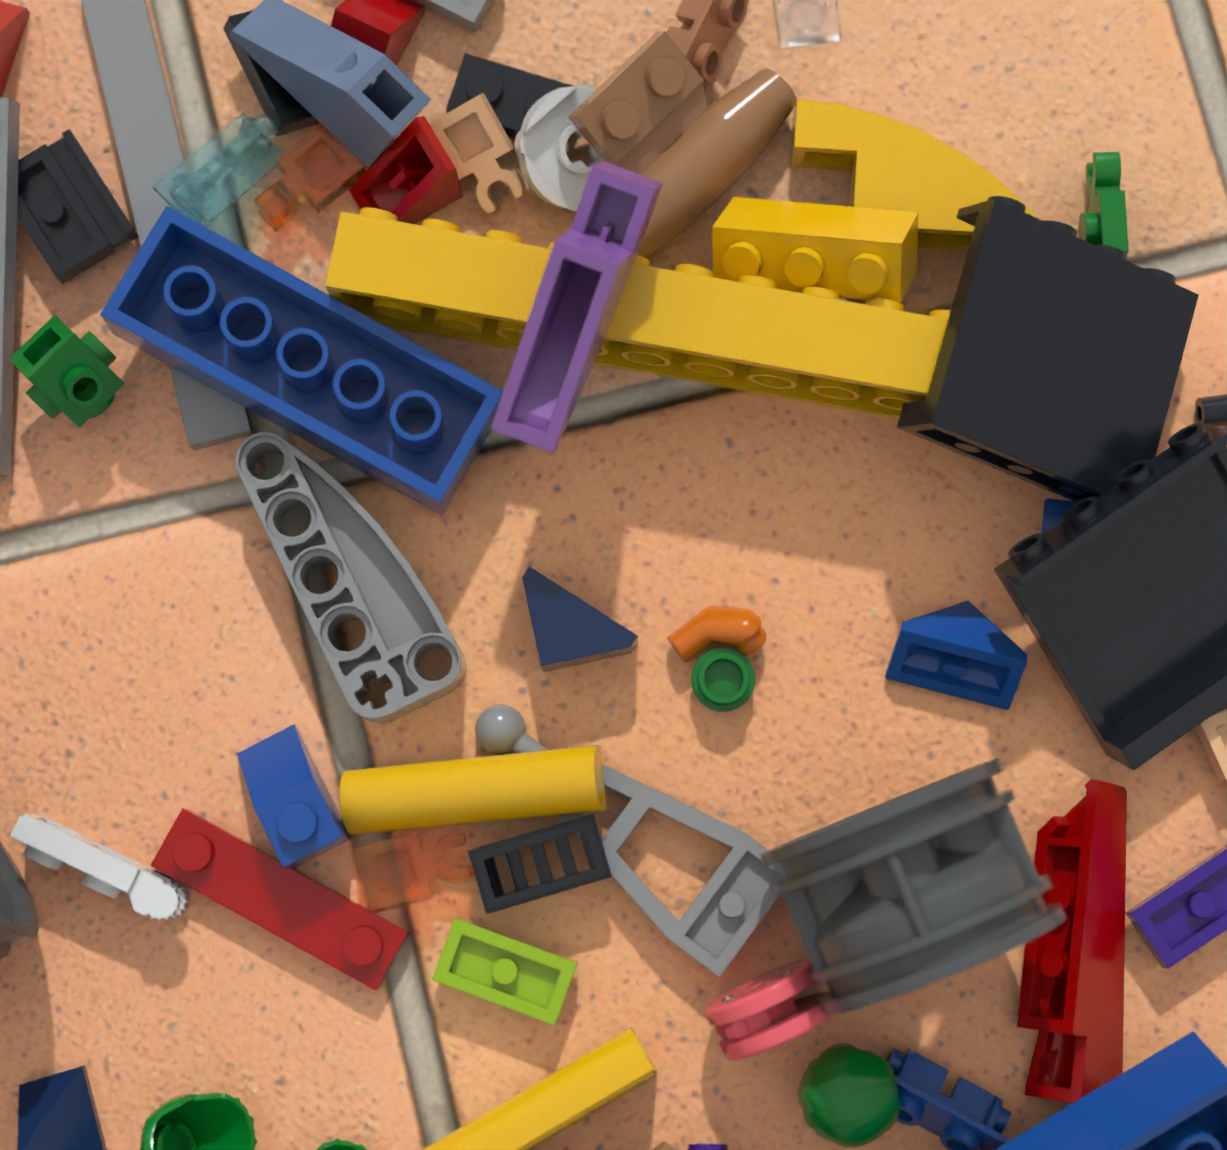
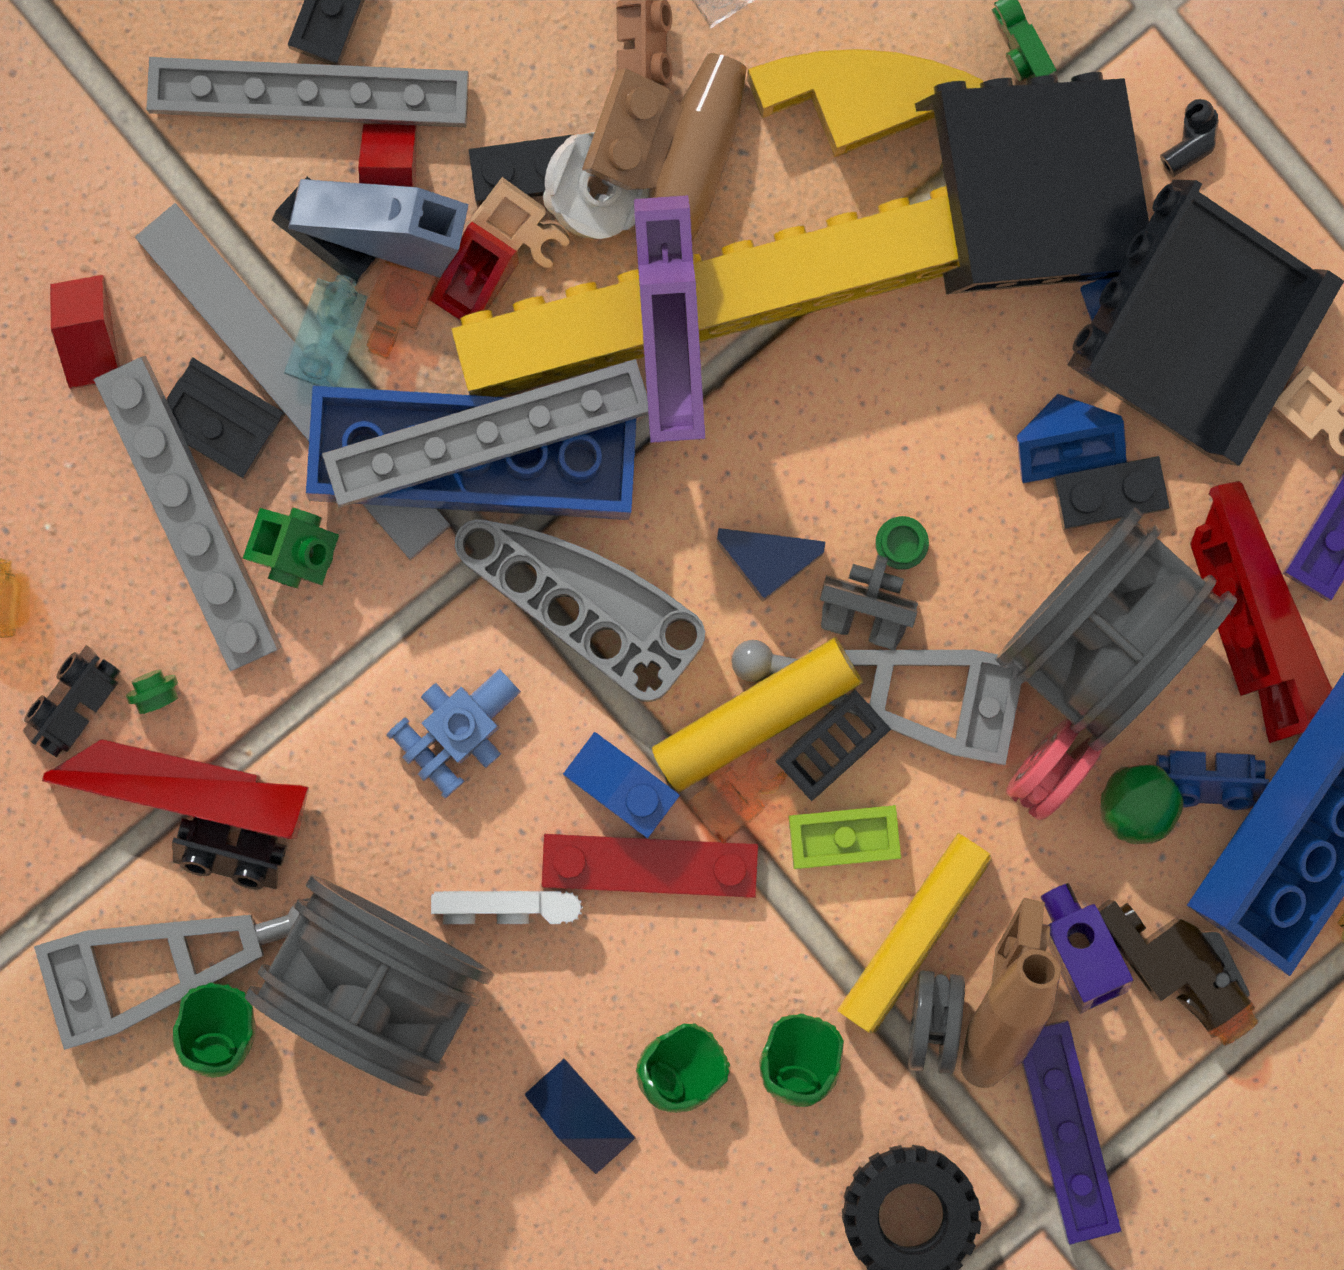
camera: 30 degrees left, 5 degrees up
orange arm [667,605,766,663] -> none
yellow brick [712,197,919,303] -> none
none -> light grey plate [322,359,648,508]
none -> medium blue piece [386,668,521,799]
none -> dark grey hips [820,555,918,650]
none -> black plate [1052,456,1170,530]

